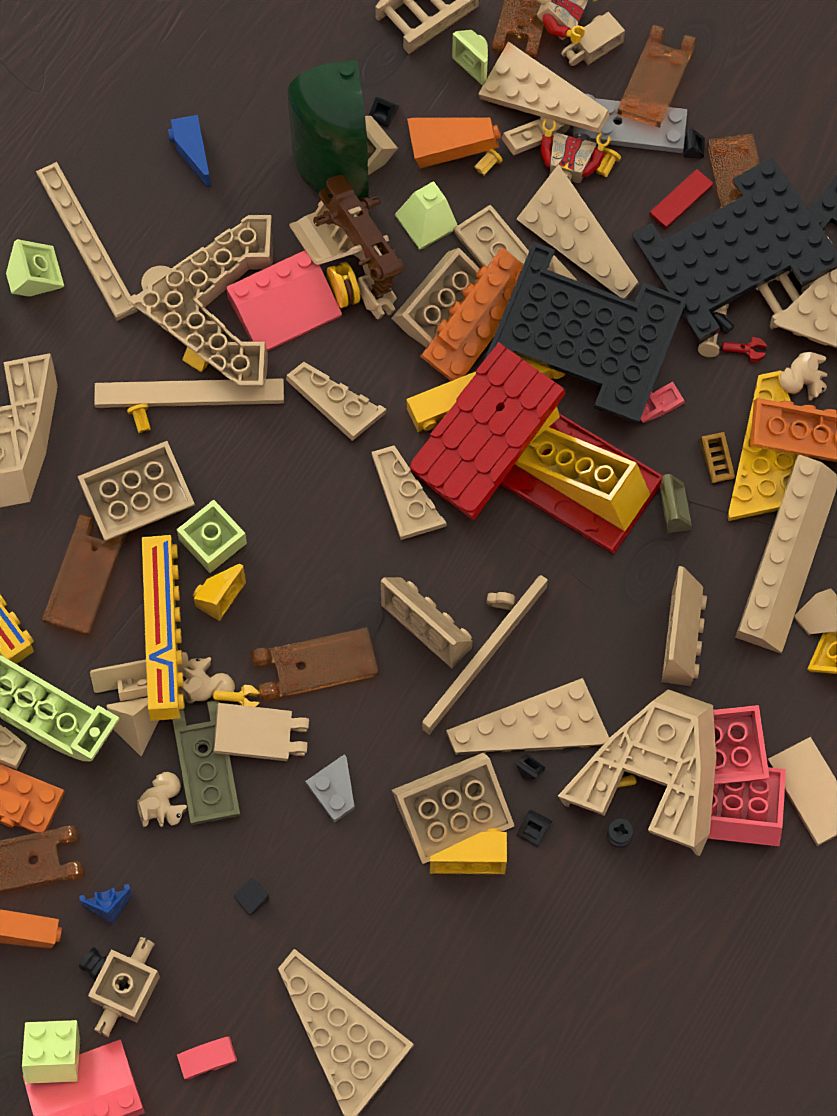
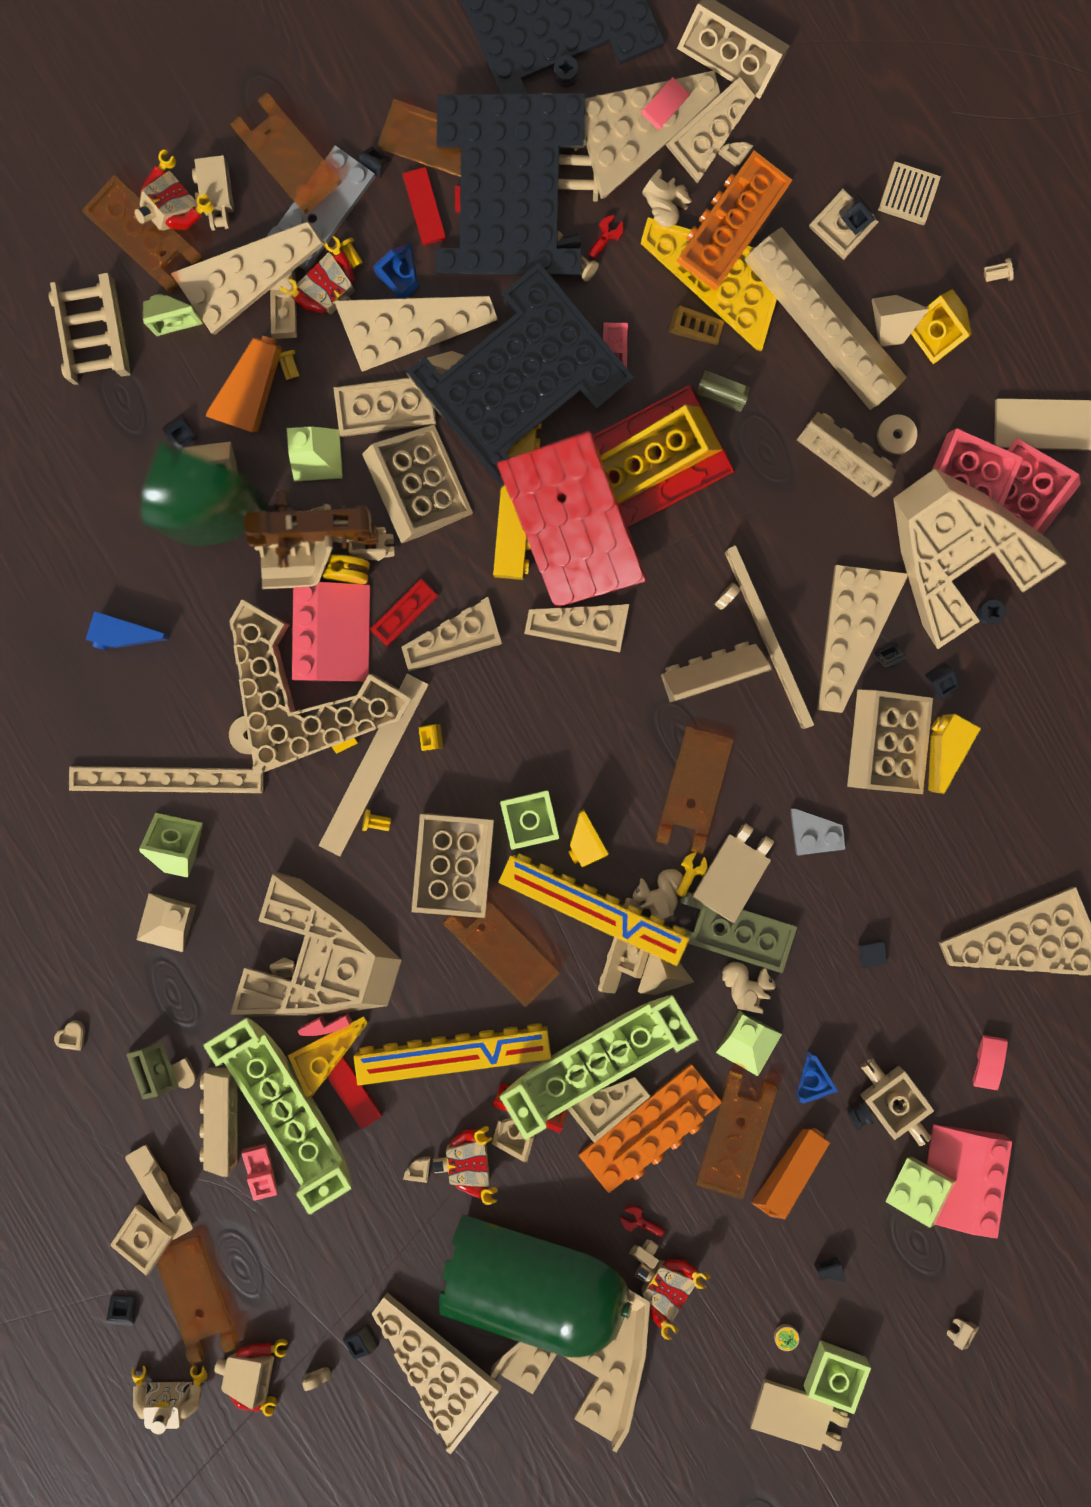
camera: 60 degrees left, 20 degrees up
orange plate [420,247,524,381] -> none
none -> red tile [370,578,439,647]
none -> blue slope [373,243,420,298]
none -> yellow slope [419,724,443,751]
none -> yellowish green slope [716,1010,782,1076]
none -> tan piece [877,415,917,455]

